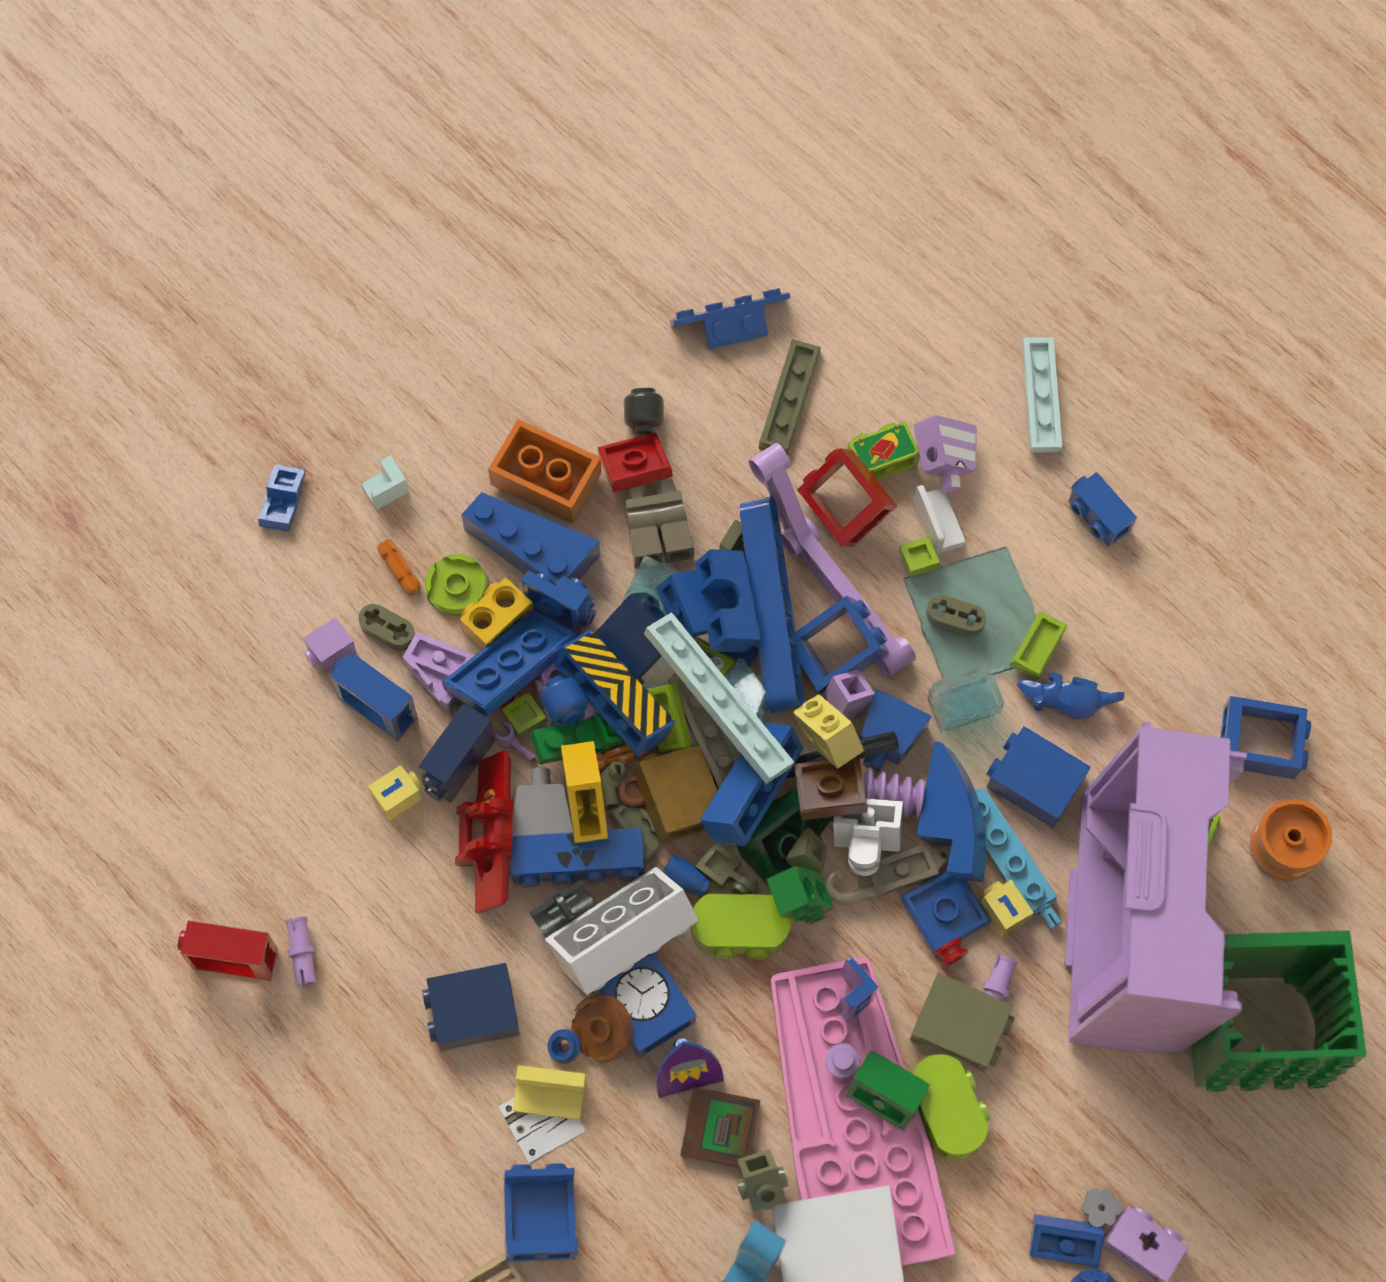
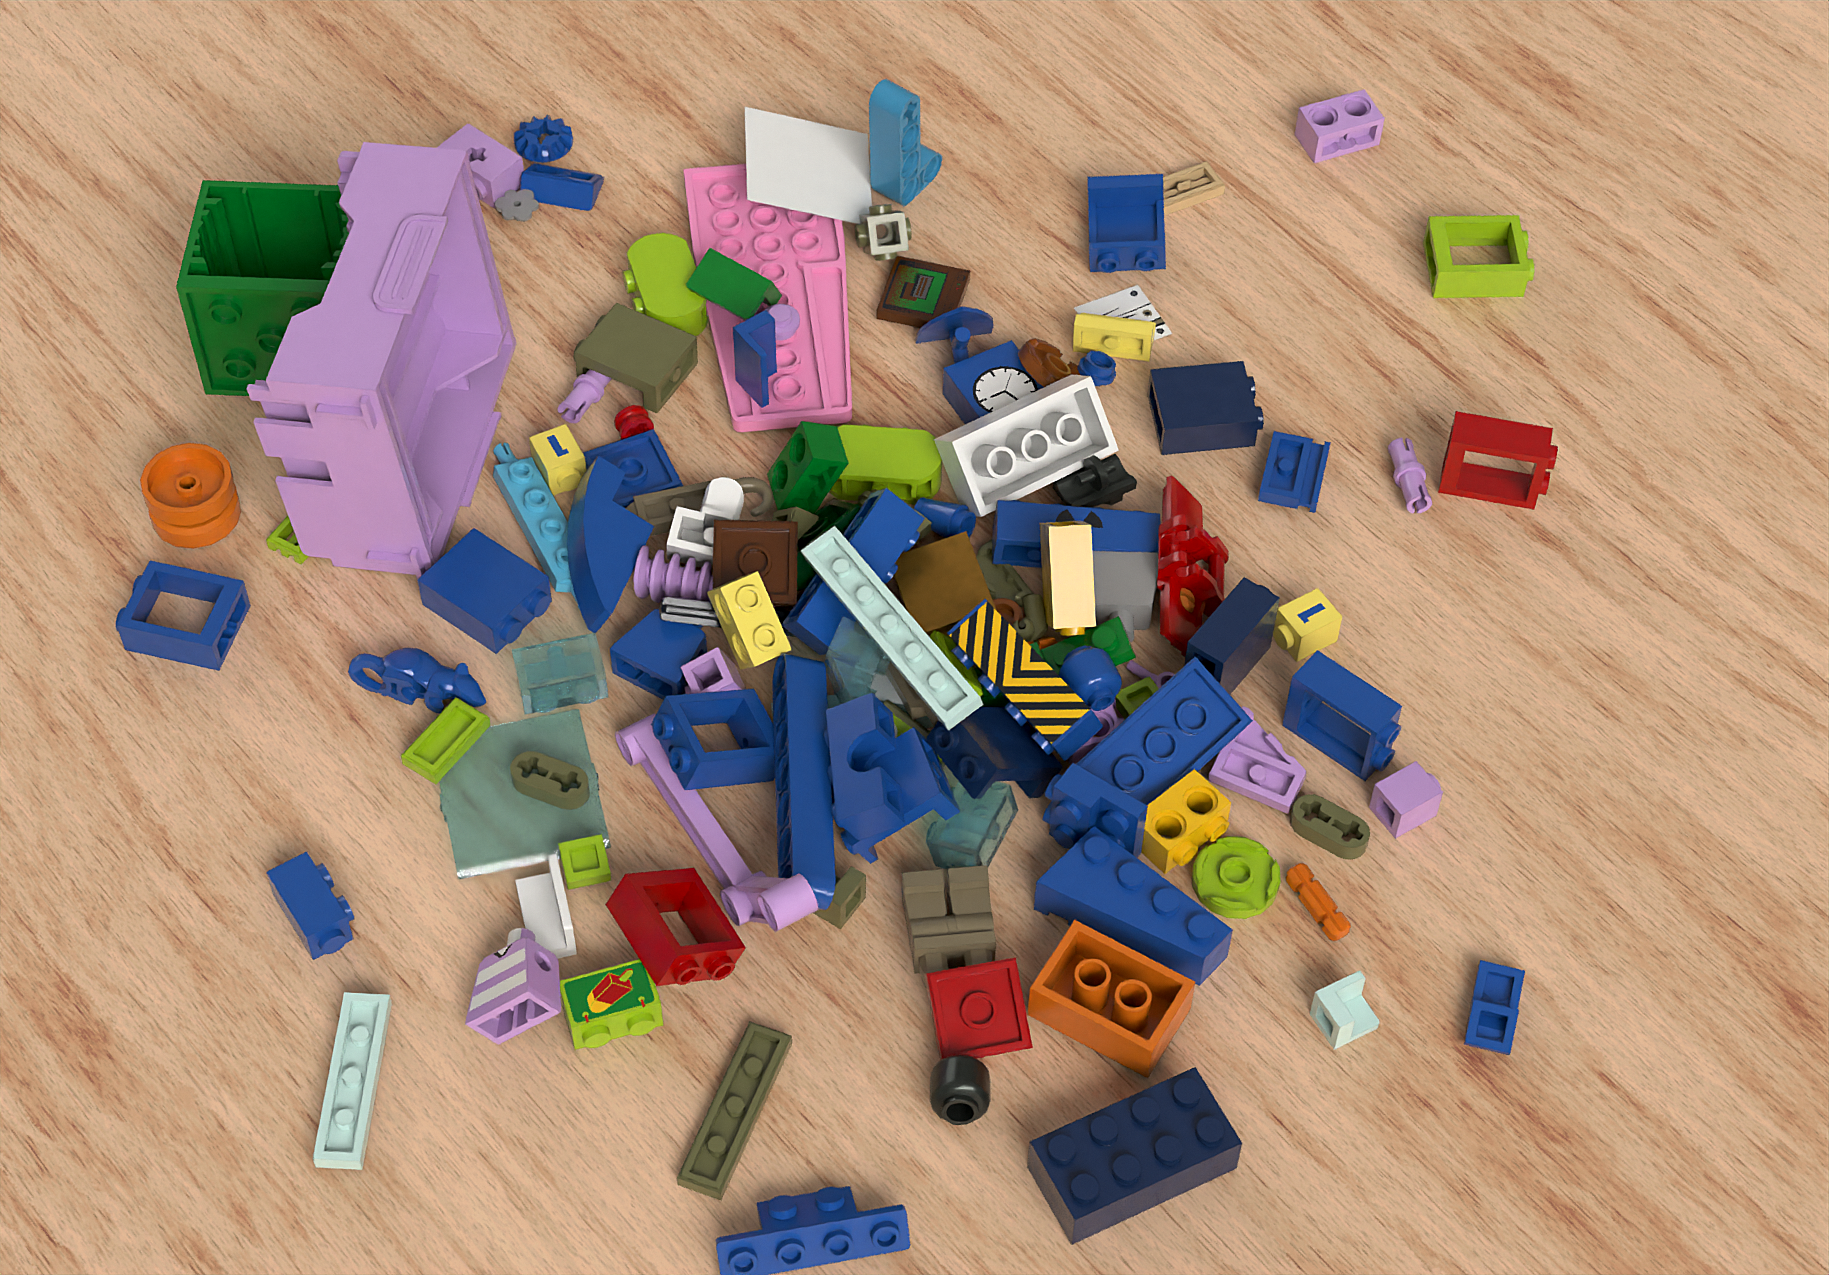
camera: 175 degrees left, 15 degrees down
none -> dark blue brick [1027,1067,1242,1245]
none -> blue plate [1258,431,1331,513]
none -> lime window [1423,215,1534,298]

